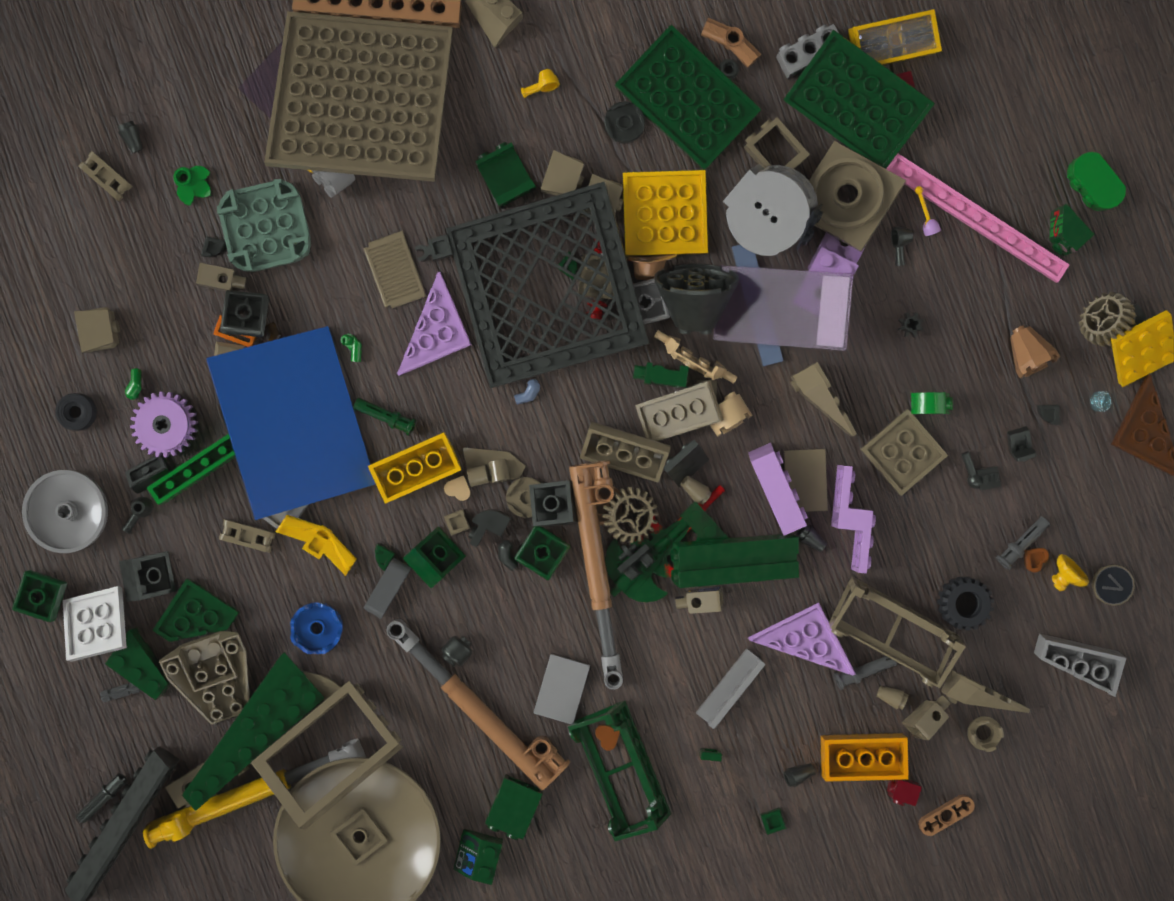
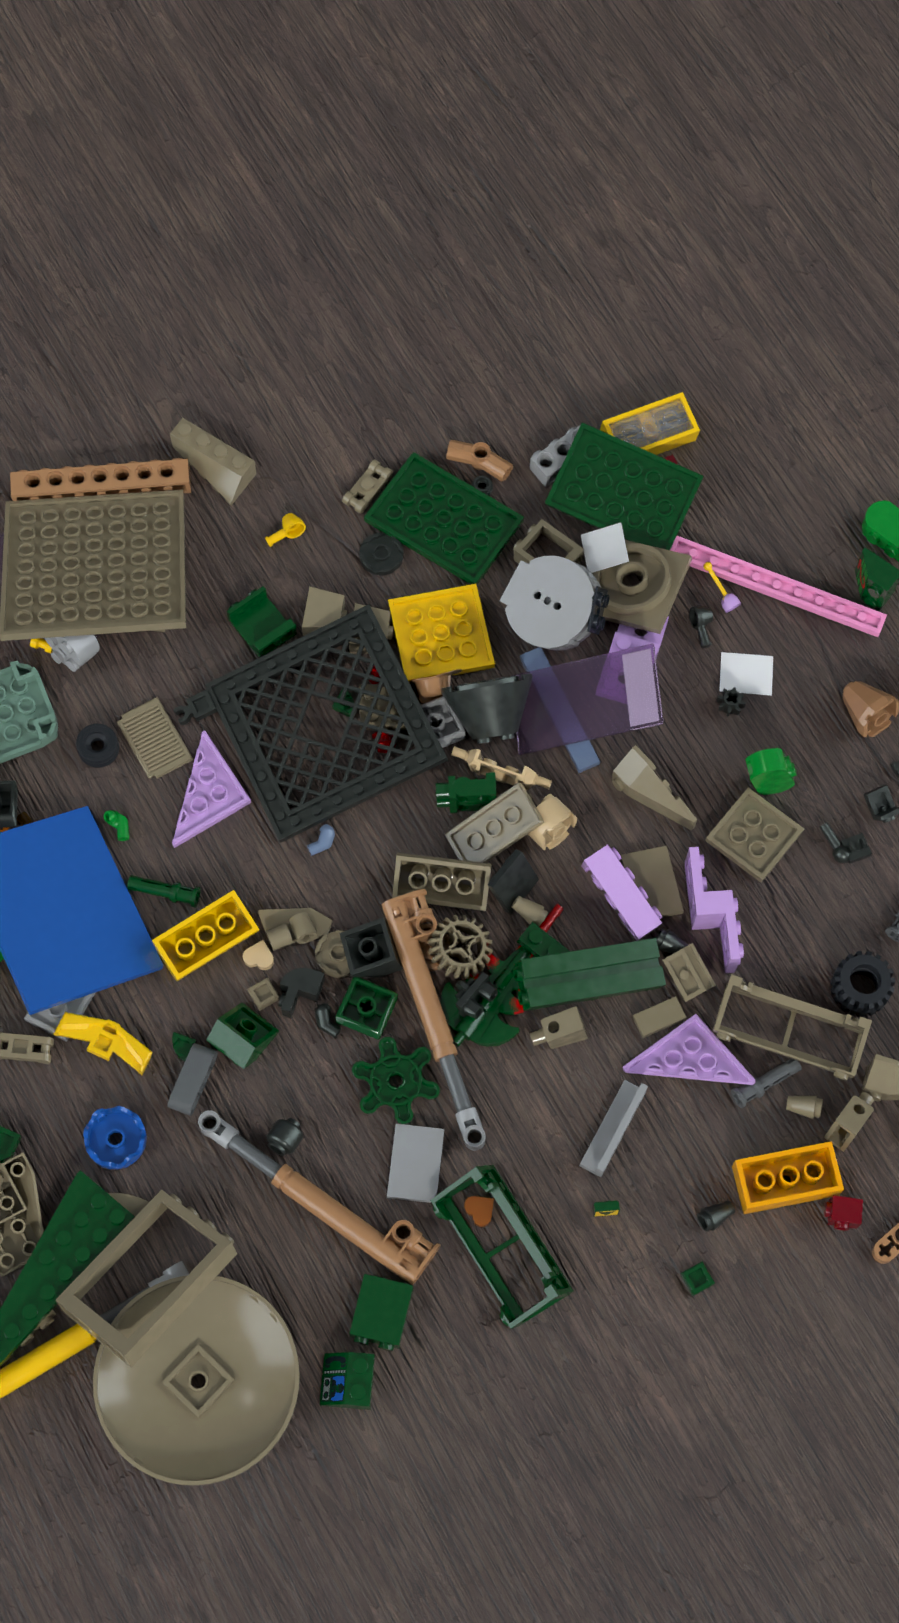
camera: 15 degrees left, 20 degrees down
none -> black tyre [76,723,119,768]
none -> dark tan plate [342,459,393,514]
none -> dark green plate [352,1037,440,1124]
none -> white sticker [581,523,629,573]
none -> dark tan tile [632,996,687,1038]
none -> dark tan plate [662,943,716,1002]
none -> white sticker [720,652,773,696]

